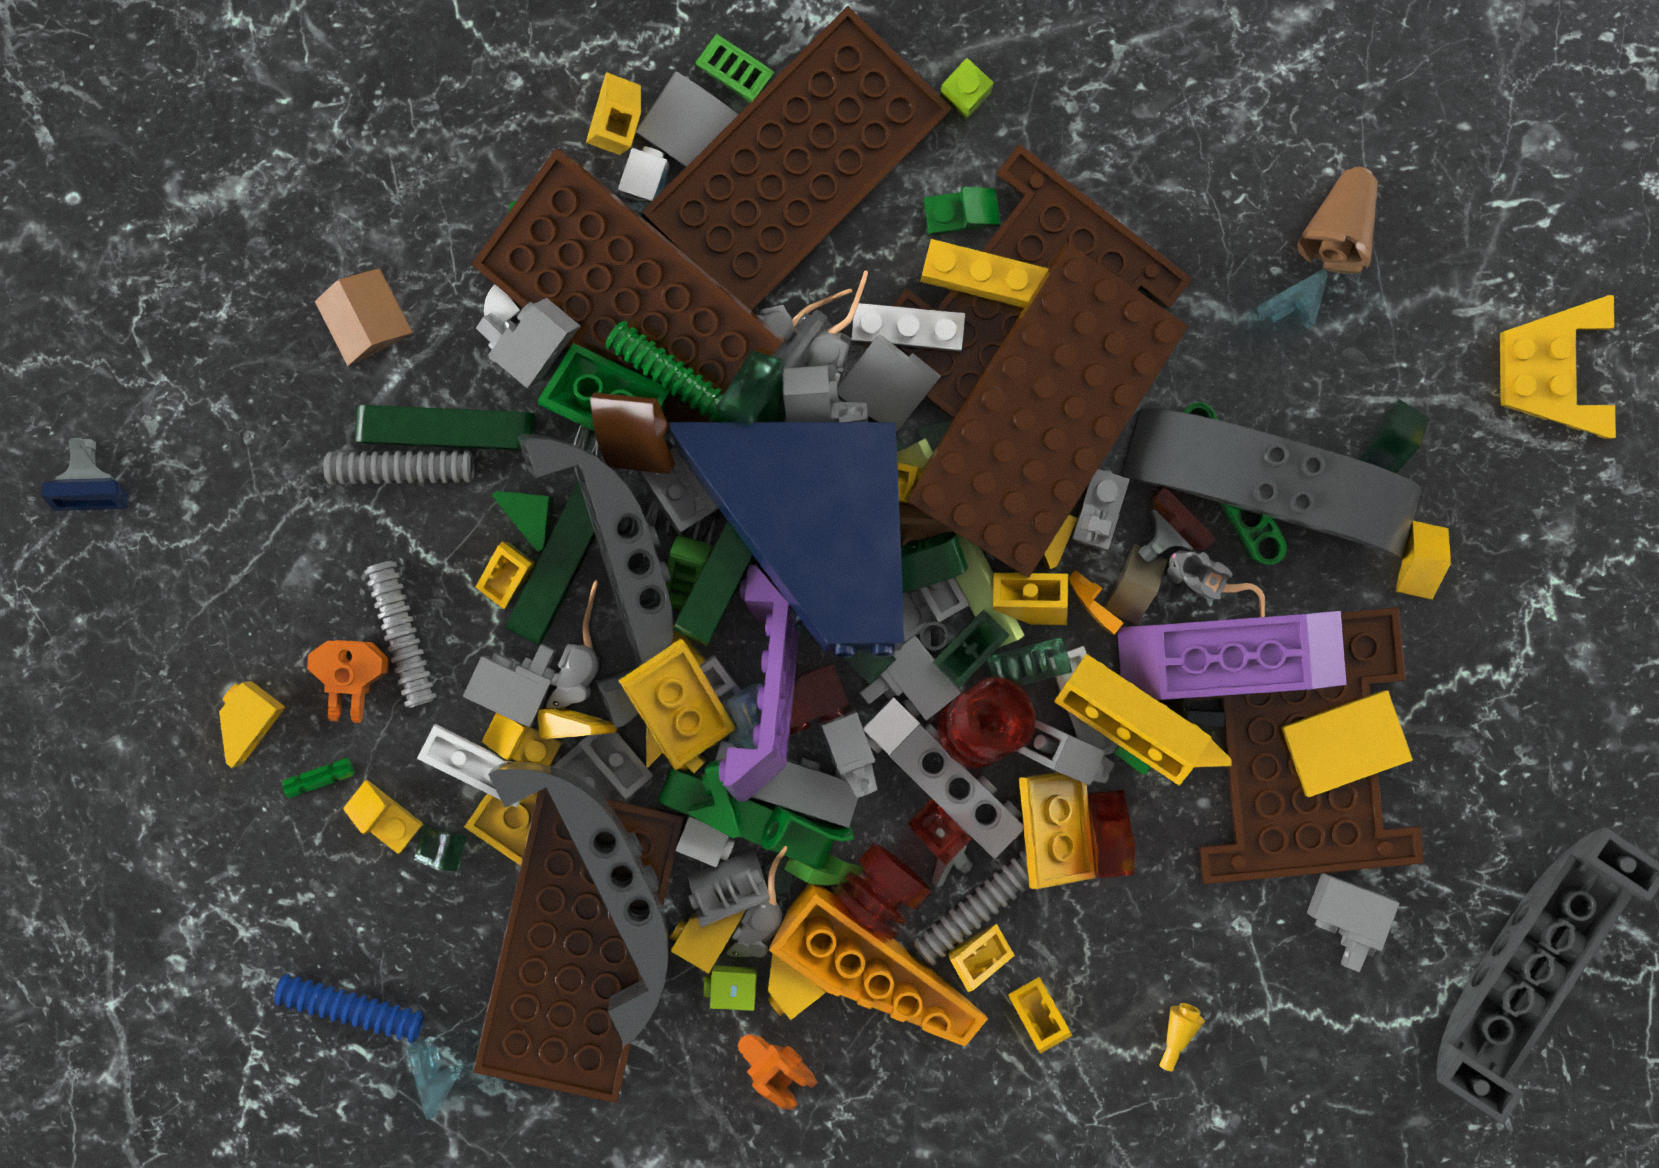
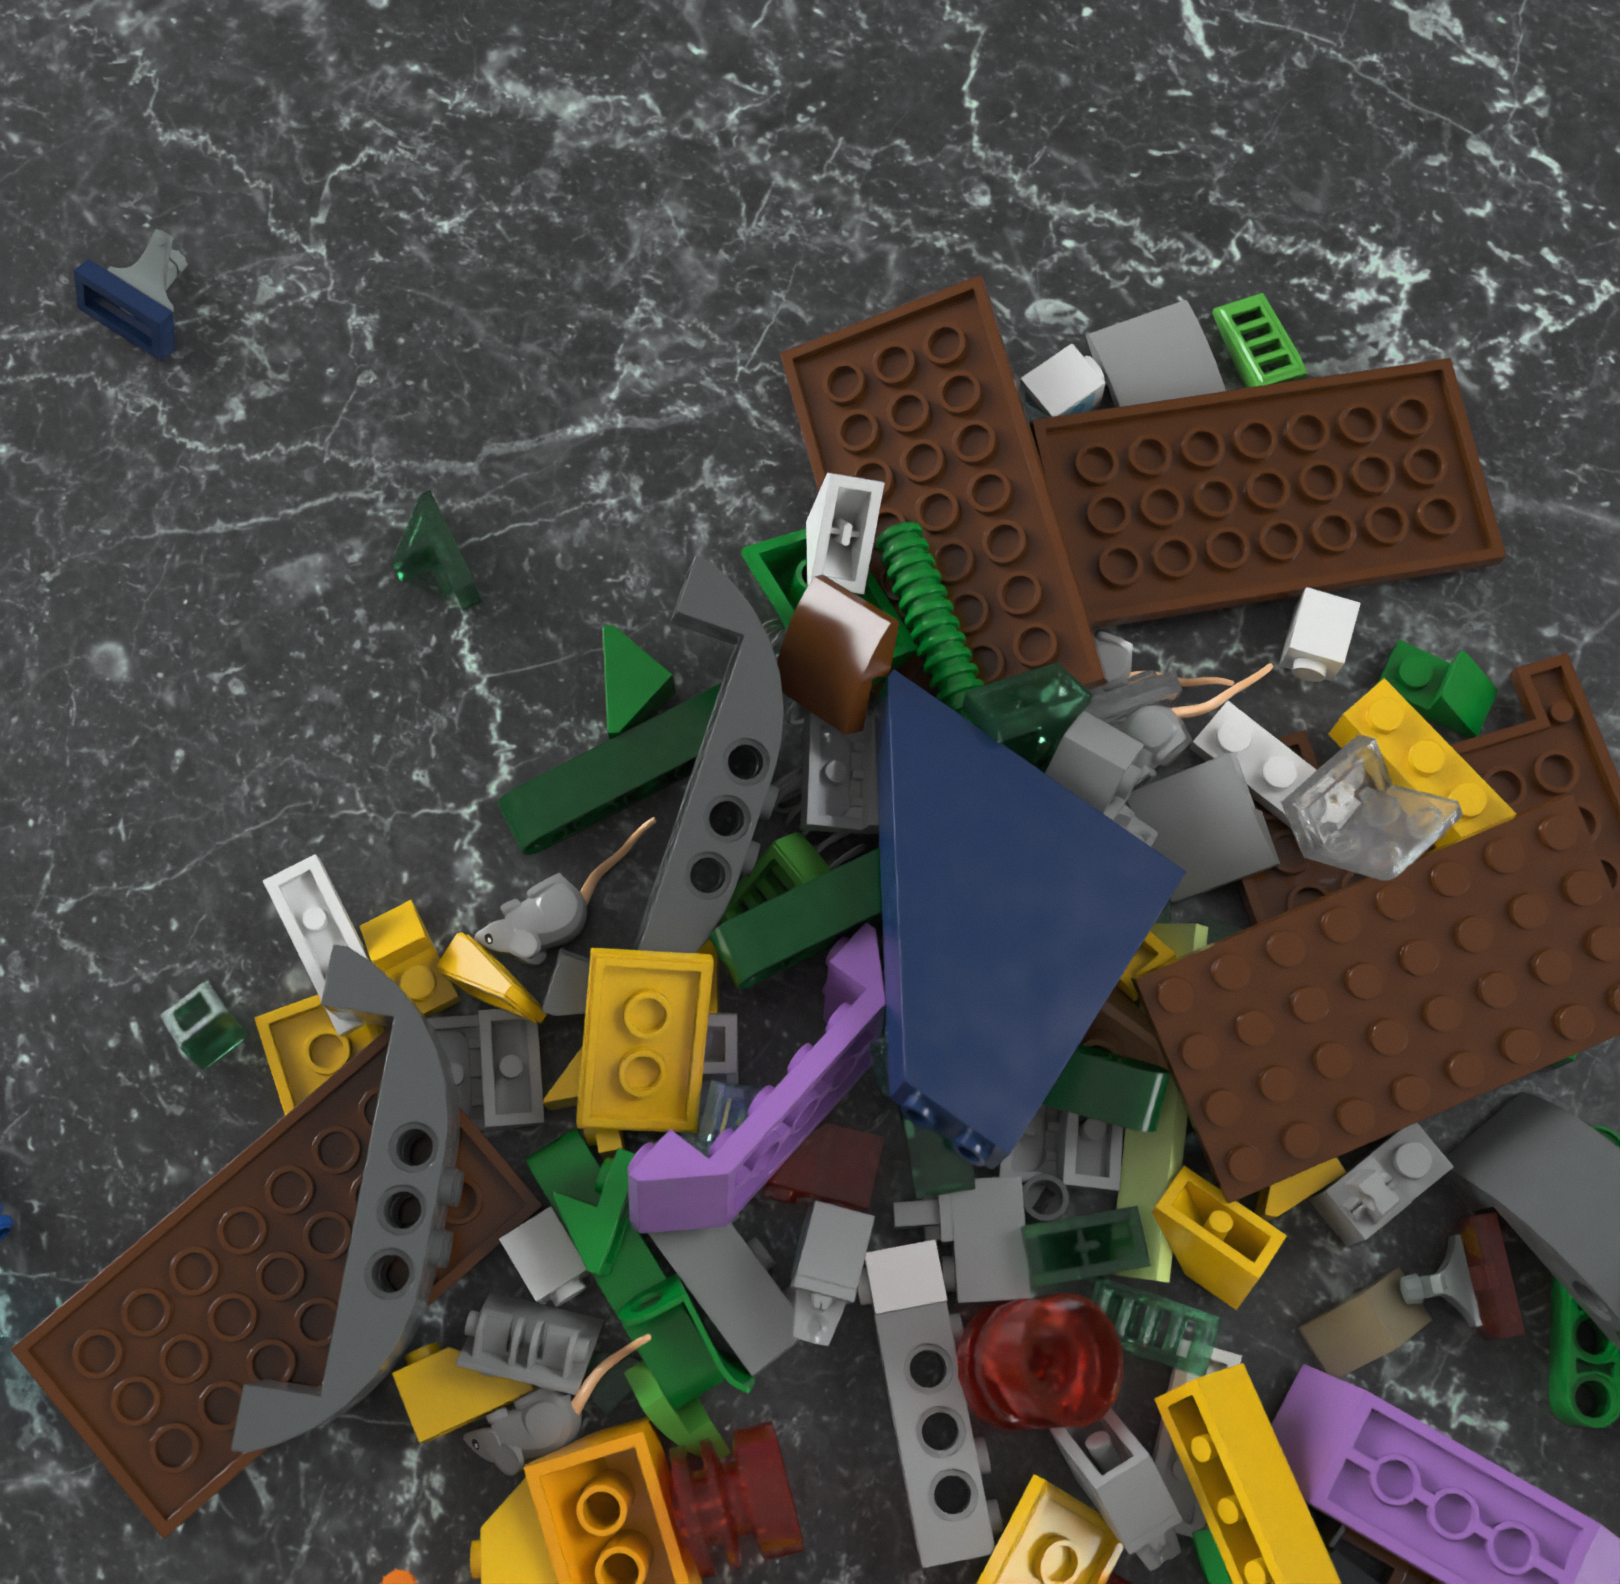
camera: 35 degrees right, 15 degrees down
yellow slope [219,681,286,768] -> none
green axle [282,758,355,798] -> none
orange hinge [307,640,390,723] -> none
medium nougat slope [315,268,414,367] -> none
light grey piece [323,450,475,484] -> none
yellow slope [343,780,424,854] -> none
dark green beam [355,405,535,451] -> none
light grey piece [364,561,437,708] -> none
light grey hinge [463,644,557,728] -> none
yellow slope [475,541,537,609] -> none
light grey hinge [476,298,580,388] -> none
white tile [484,284,521,322] -> none
yellow slope [586,73,641,155] -> none
lime brick [704,965,757,1011] -> none
clear red piece [908,799,973,887] -> none
lime brick [940,58,994,120] -> none
light orange slope [1068,570,1123,635] -> none
light grey animal [1167,550,1265,617] -> none
none -> clear green slope [392,490,483,611]
none -> white slope [806,473,885,594]
none -> white brick [1278,587,1360,682]
none -> clear bracket [1281,734,1463,881]

